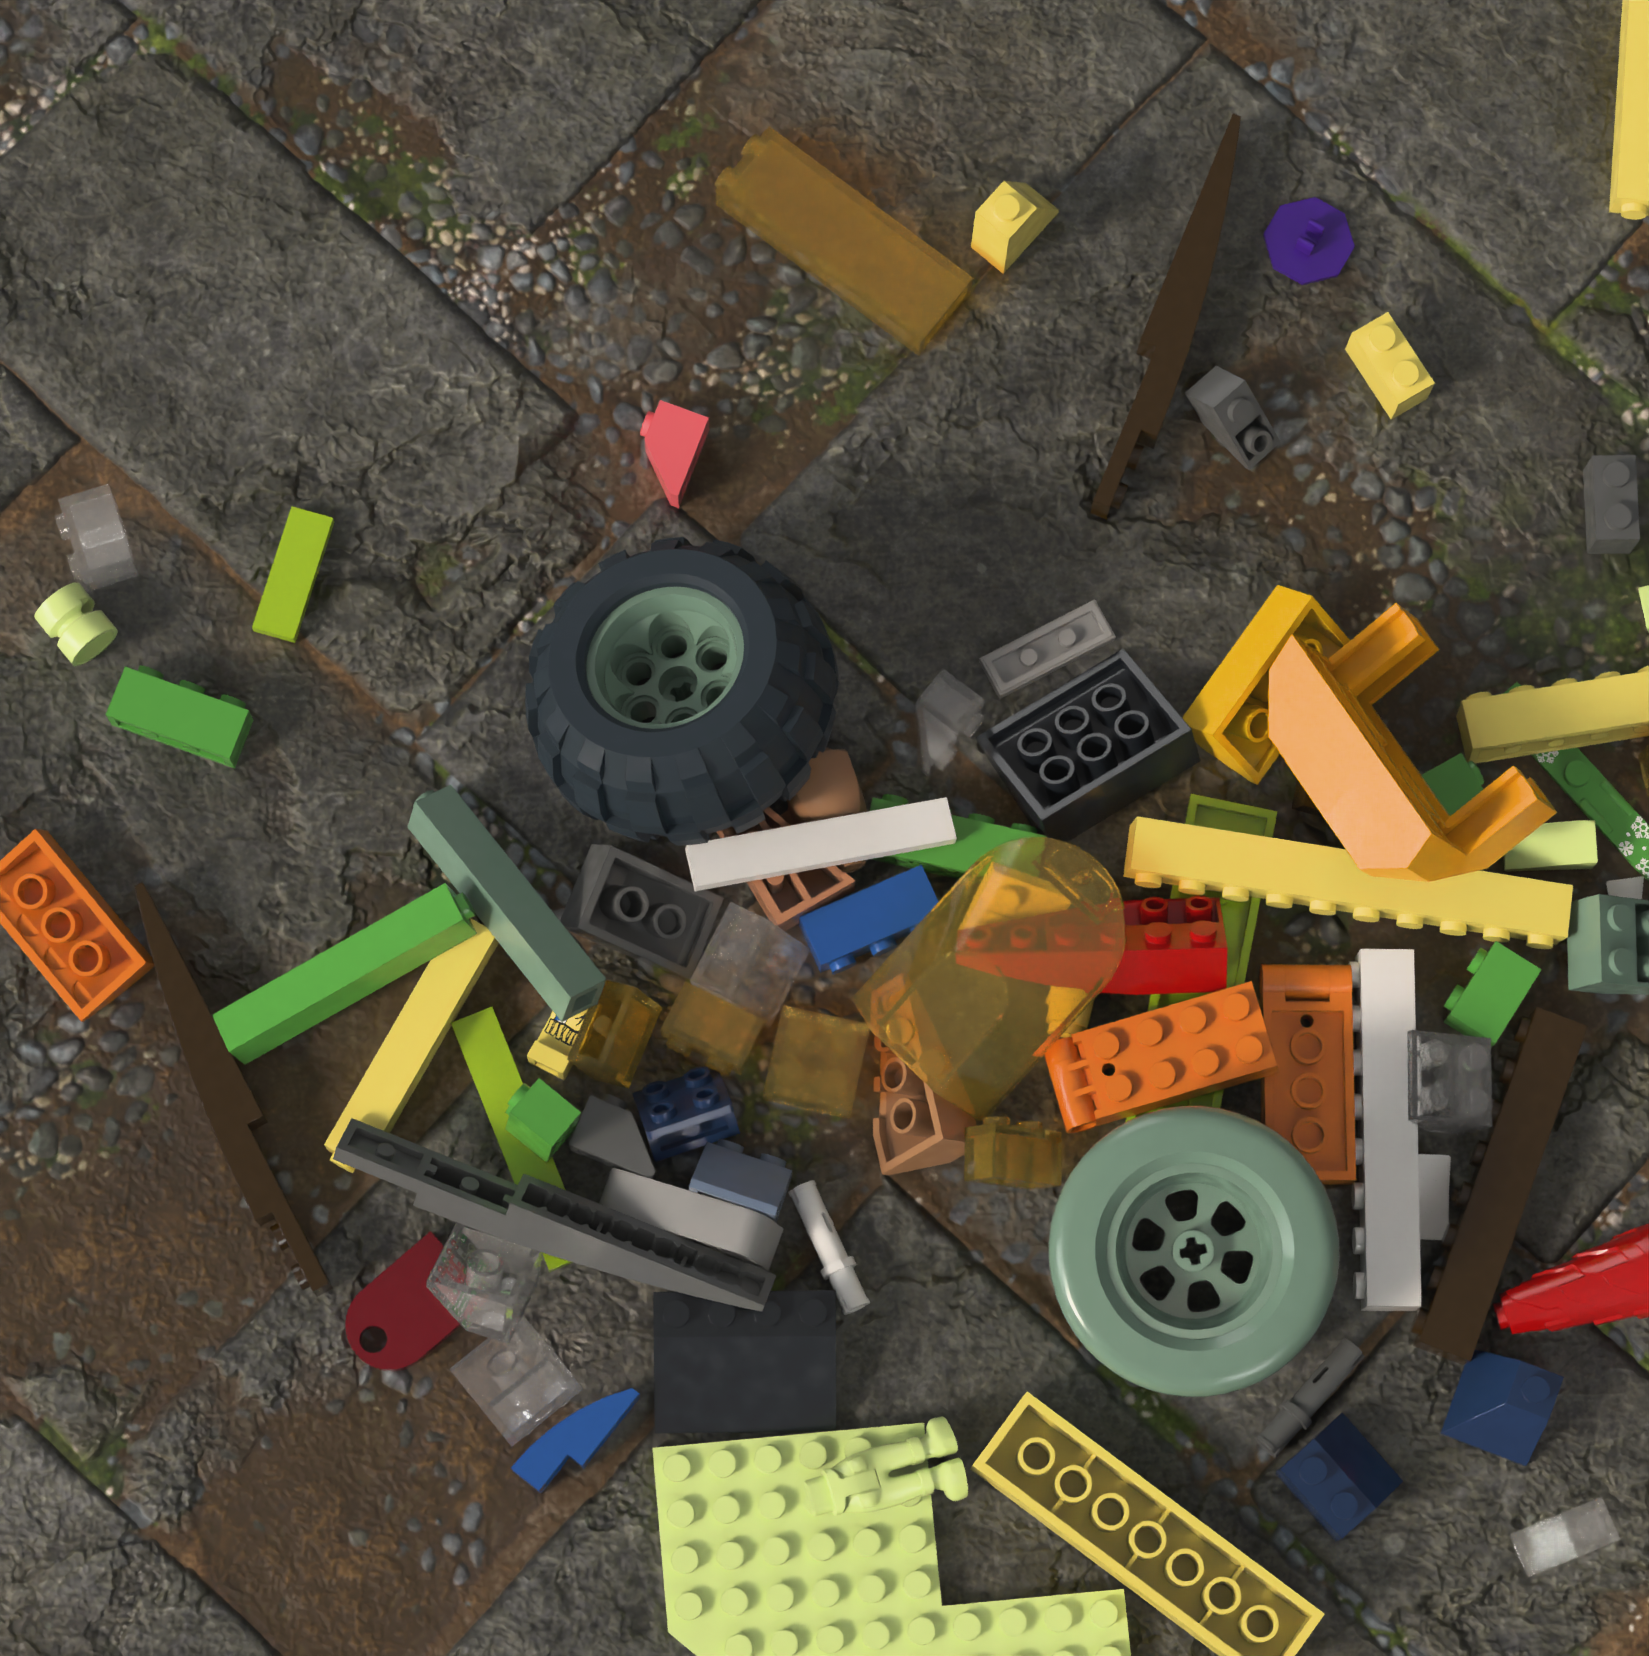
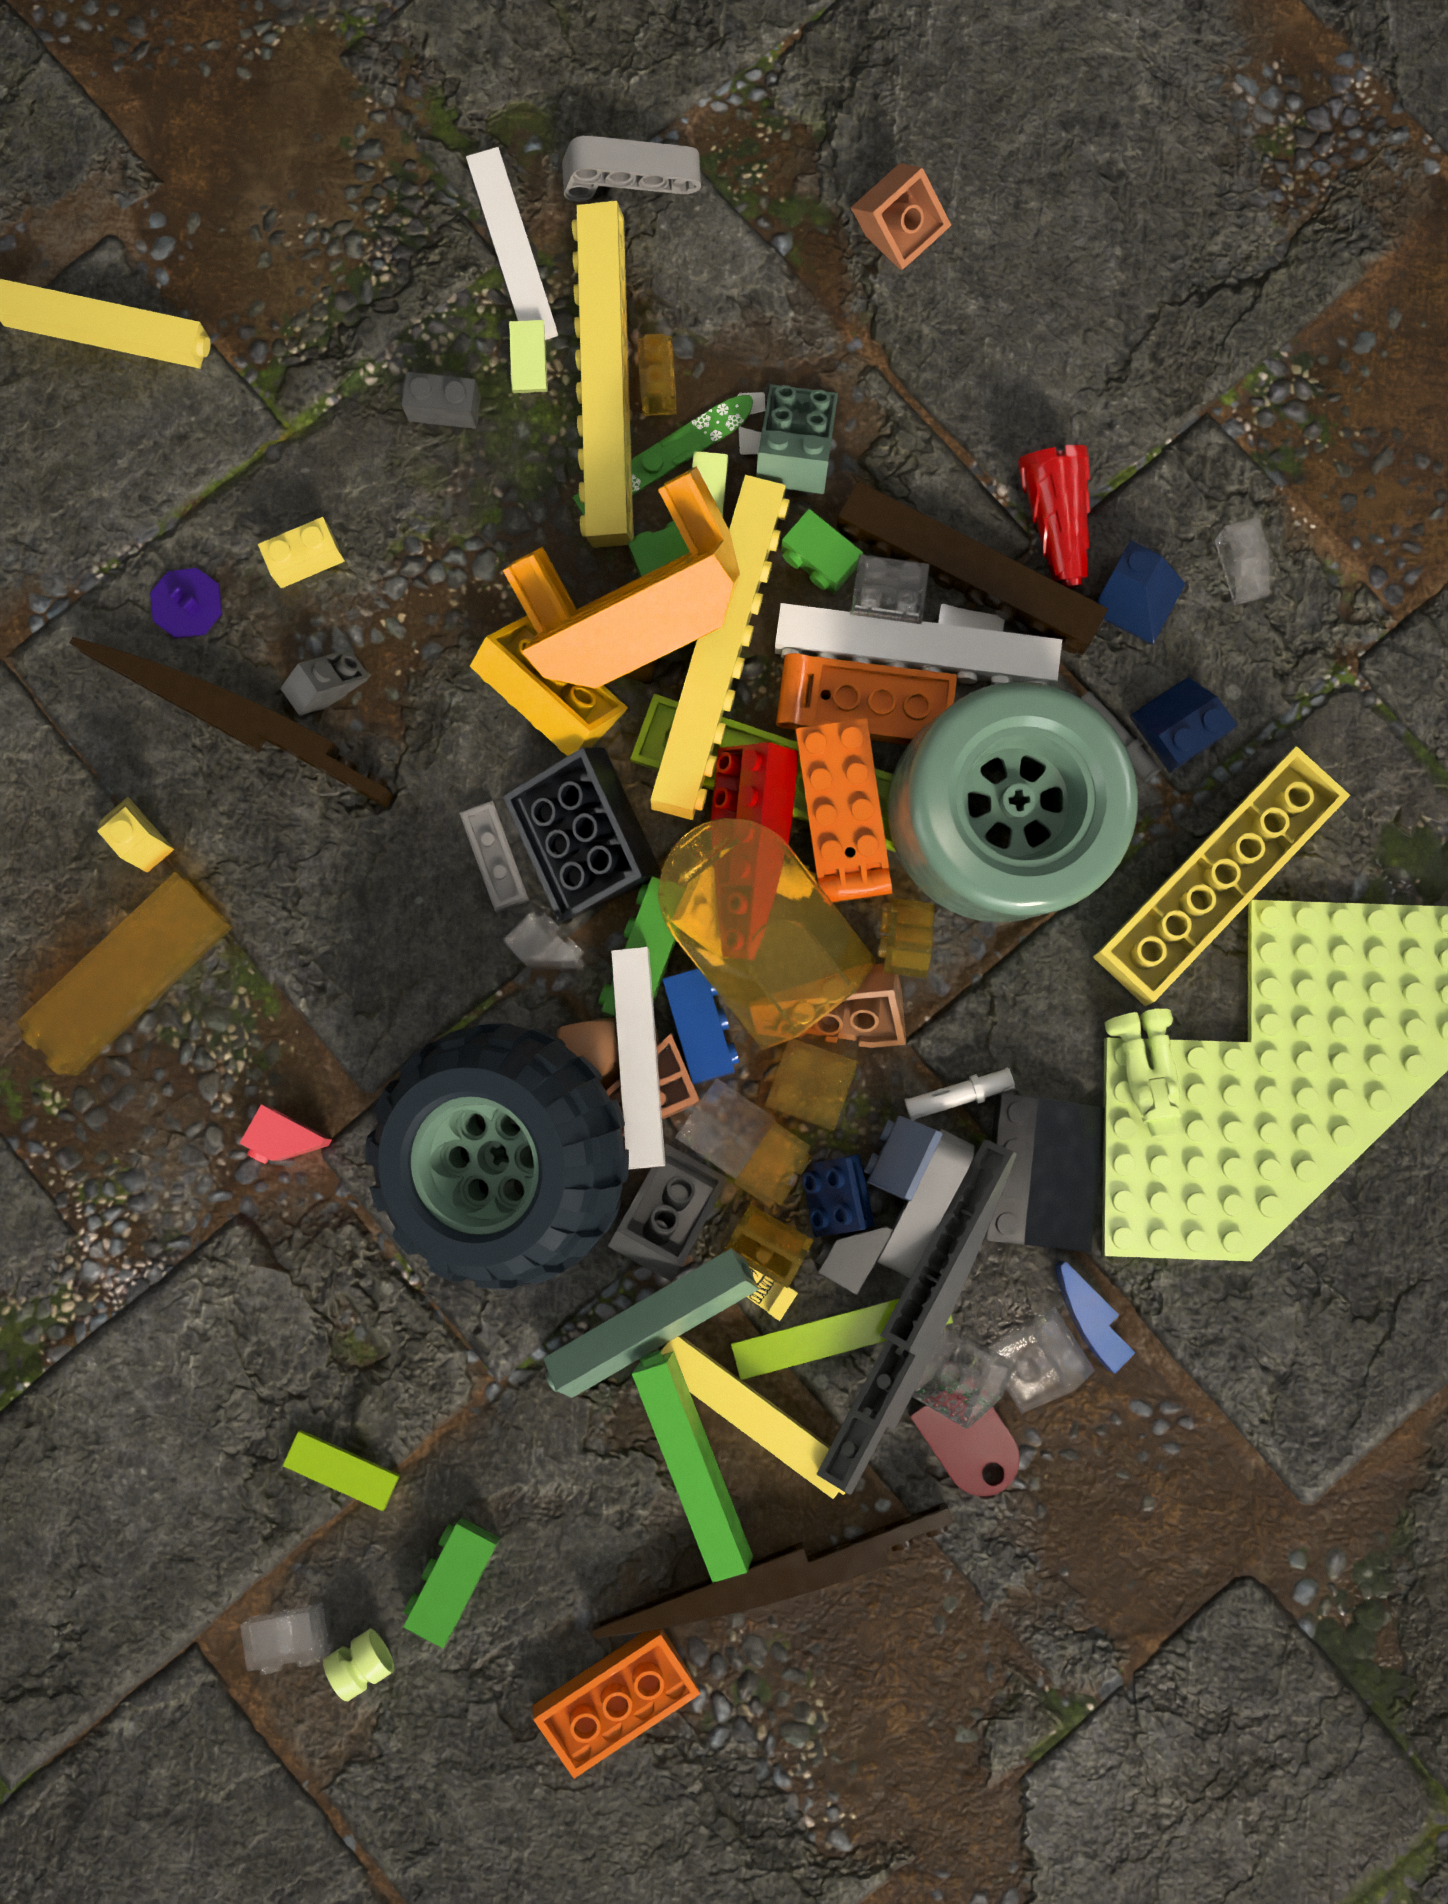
camera: 75 degrees left, 5 degrees up
bright green brick [505,1078,581,1163] -> none

